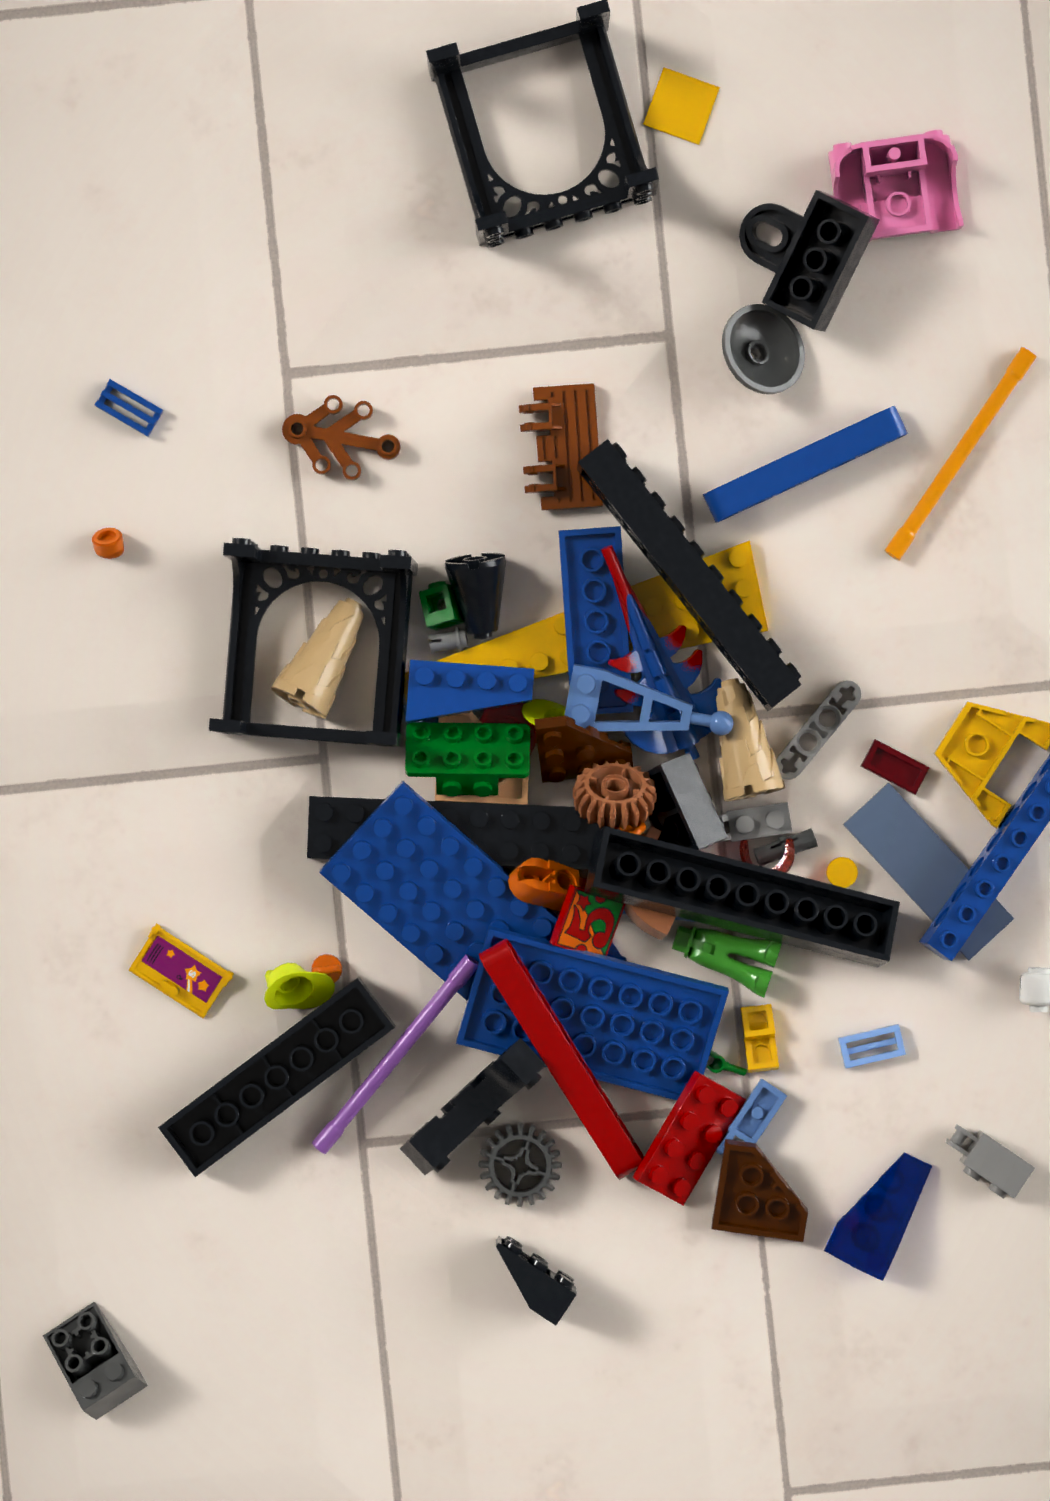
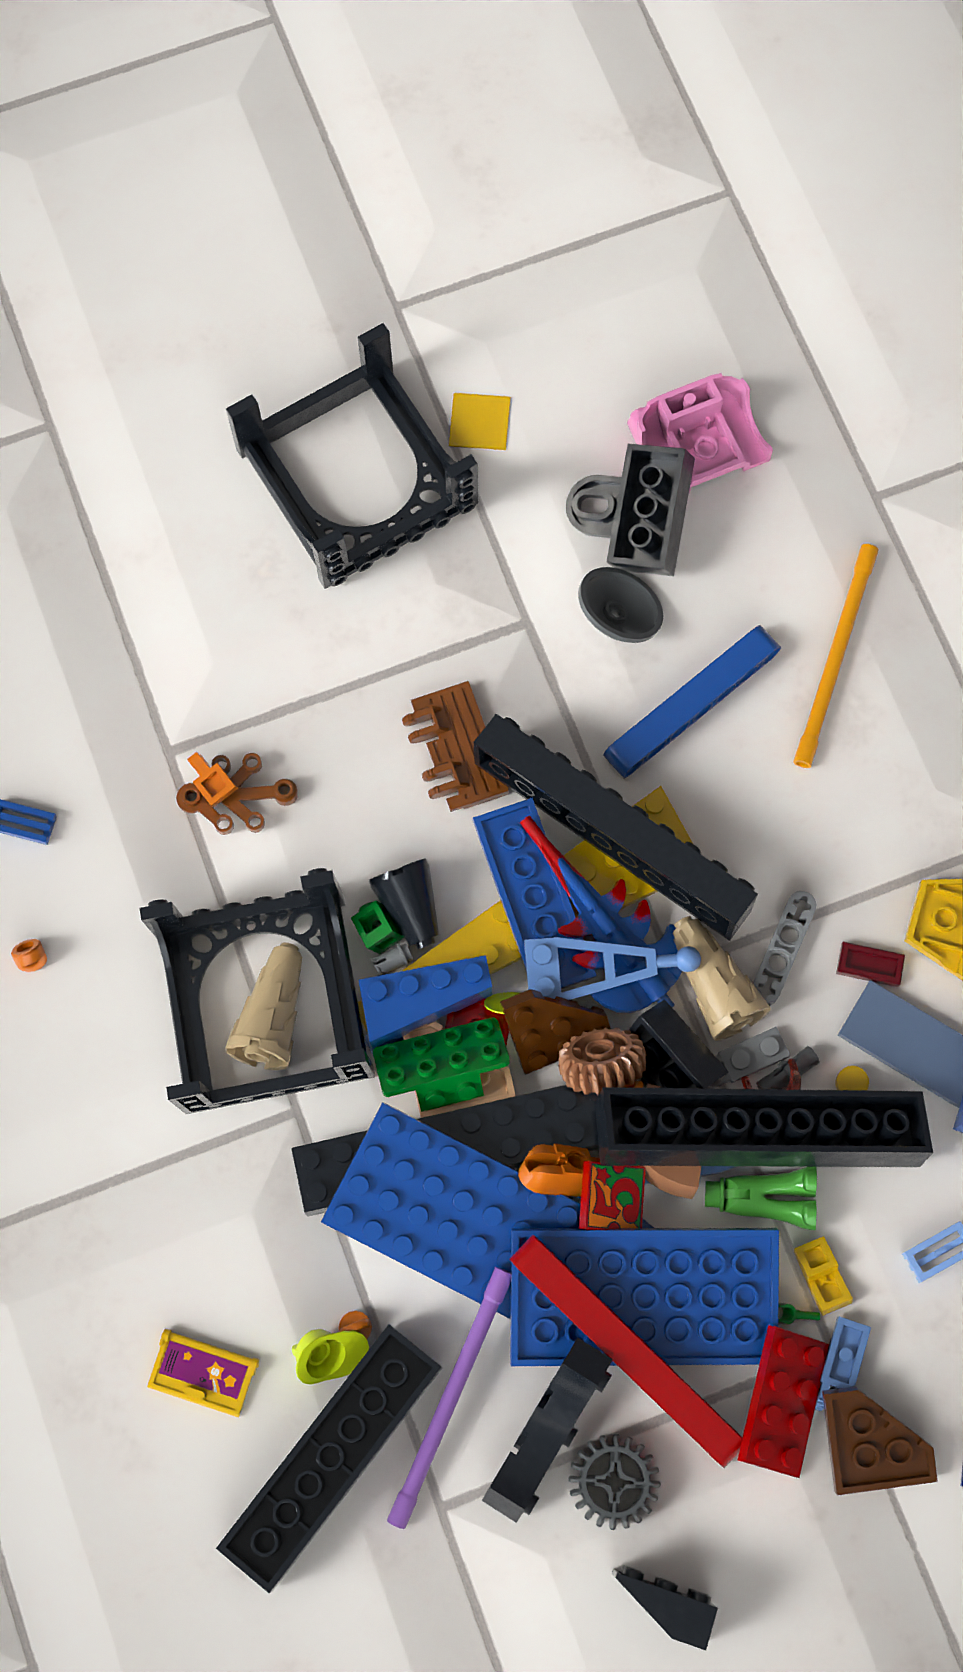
camera: 10 degrees left, 15 degrees down
none -> orange plate [187,752,238,808]

